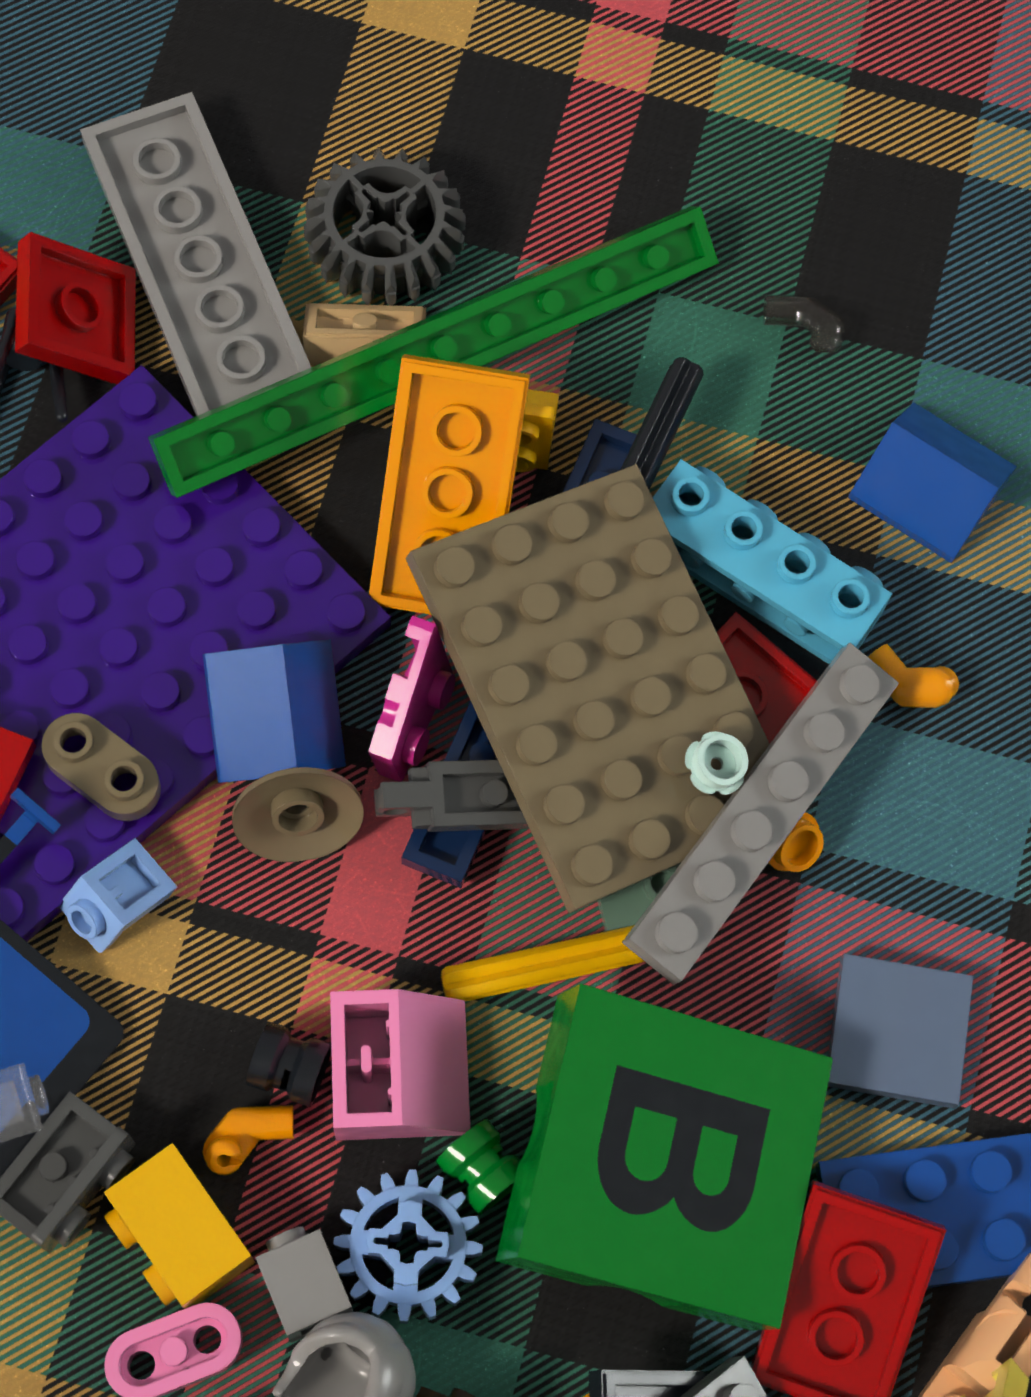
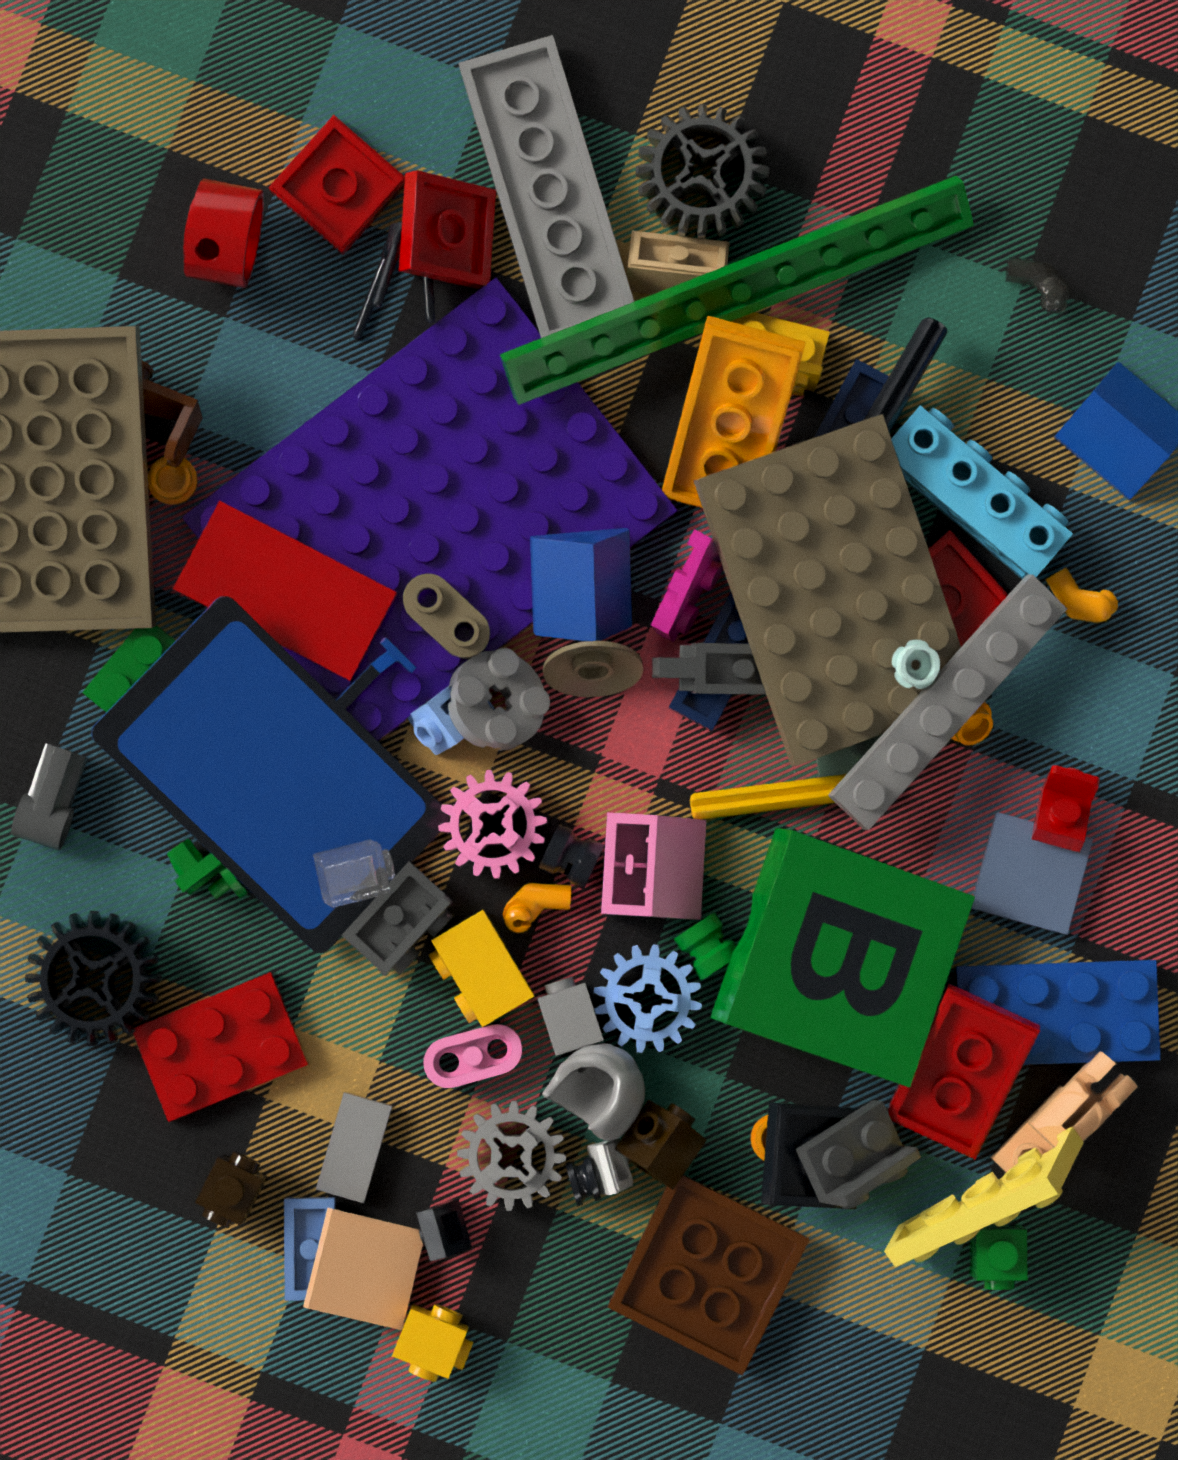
camera: 10 degrees right, 15 degrees up
none -> bright pink gear [438,770,547,879]
none -> light grey plate [448,648,550,751]
none -> red bracket [1031,765,1100,853]

